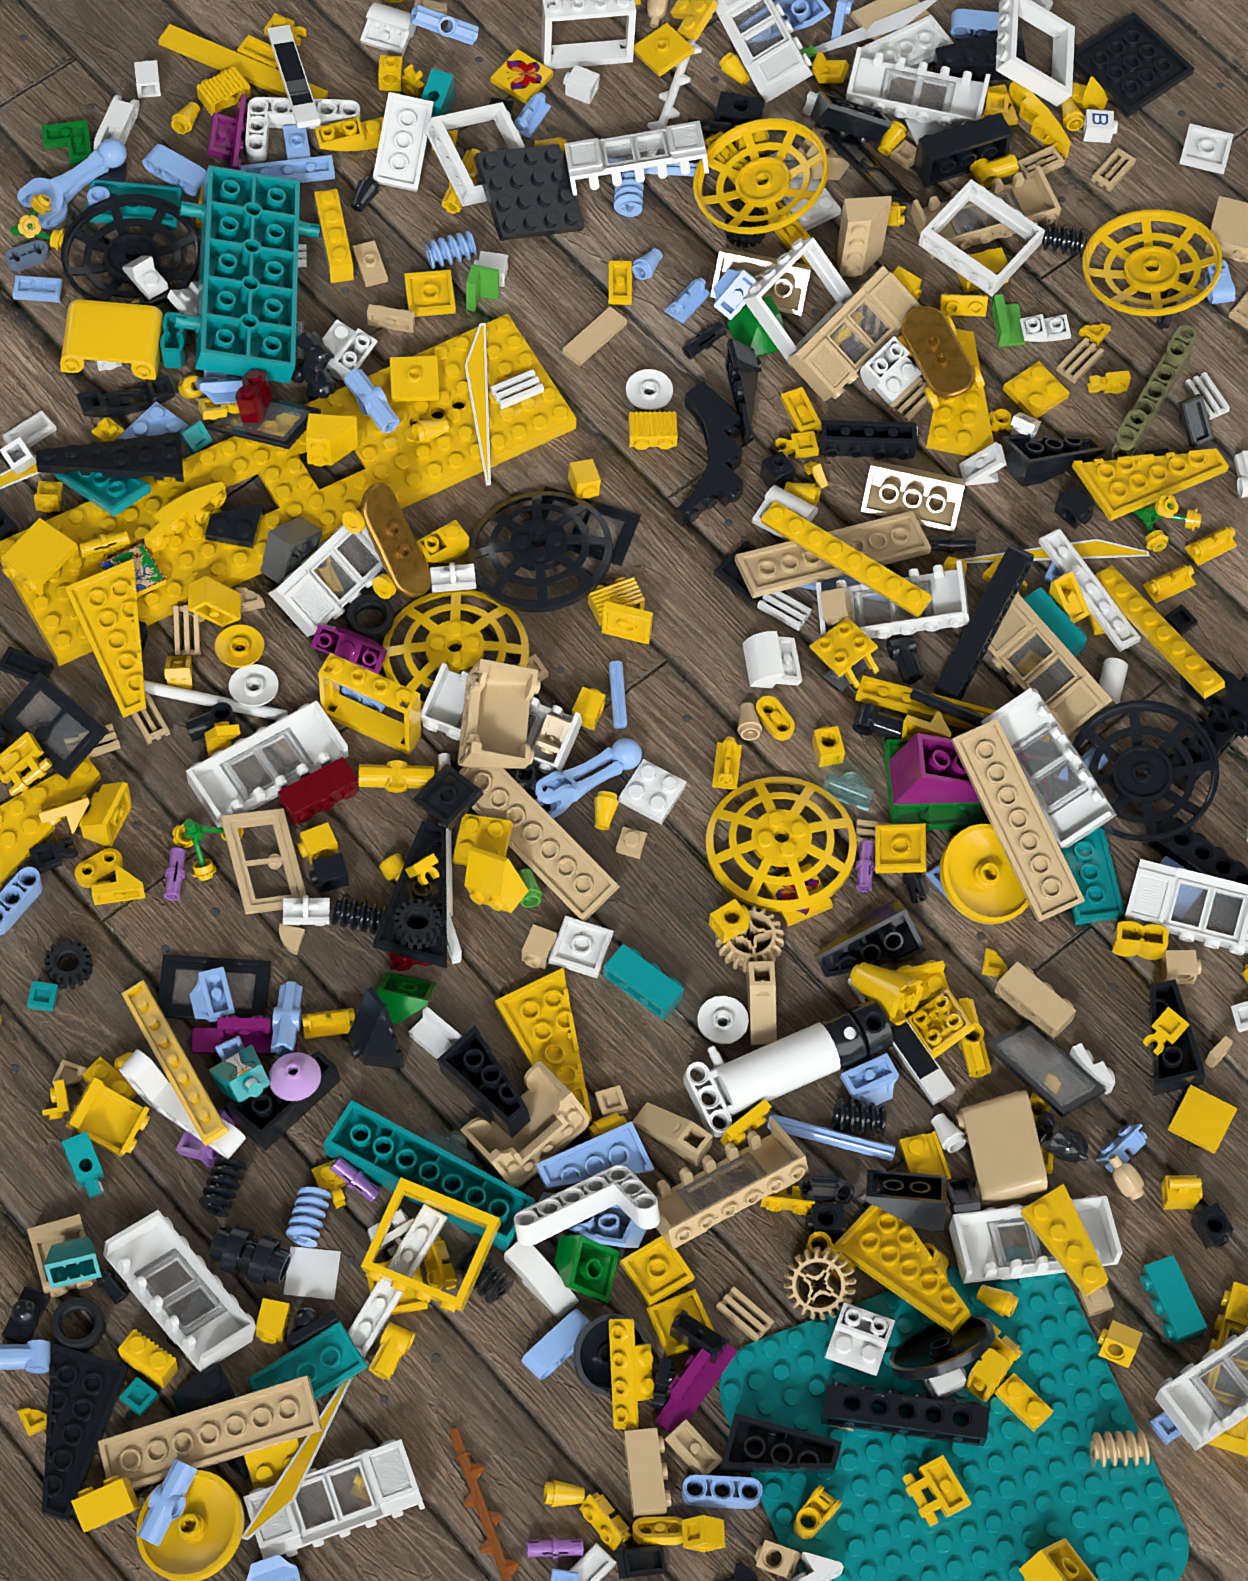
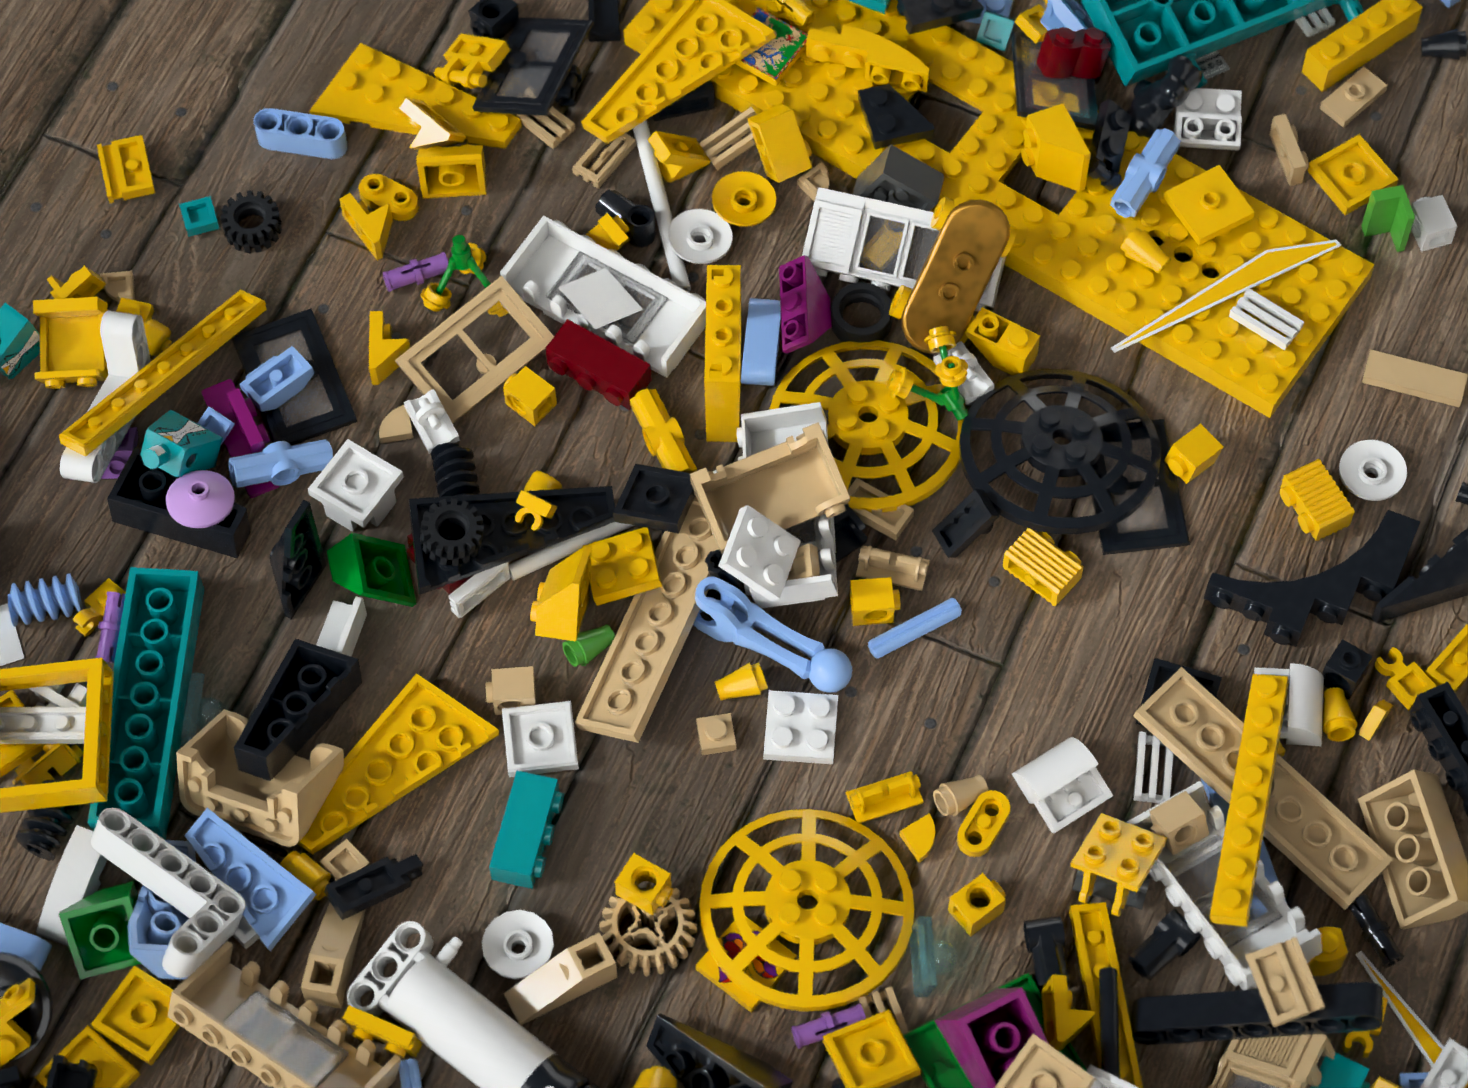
camera: 70 degrees right, 0 degrees up
black plate [29,837,78,874] -> none
black piece [199,1157,248,1218] -> none
yellow hinge [302,1008,355,1039] -> none
black brick [309,853,349,893] -> none
light blue piece [425,230,477,269] -> none
yellow plate [602,601,653,644] -> none
none -> white panel [308,439,404,531]
none -> black hinge [324,854,423,920]
none -> yellow slope [369,311,411,385]
none -> white sticker [558,268,643,329]
none -> white plate [719,505,801,601]
none -> tan hinge [856,545,930,591]
none -> yellow plant [886,326,969,421]
none -> yellow tile [899,813,935,863]
none -> black tile [932,489,1000,558]
none -> black plate [1087,99,1132,191]
none -> tan plate [1245,937,1325,1028]

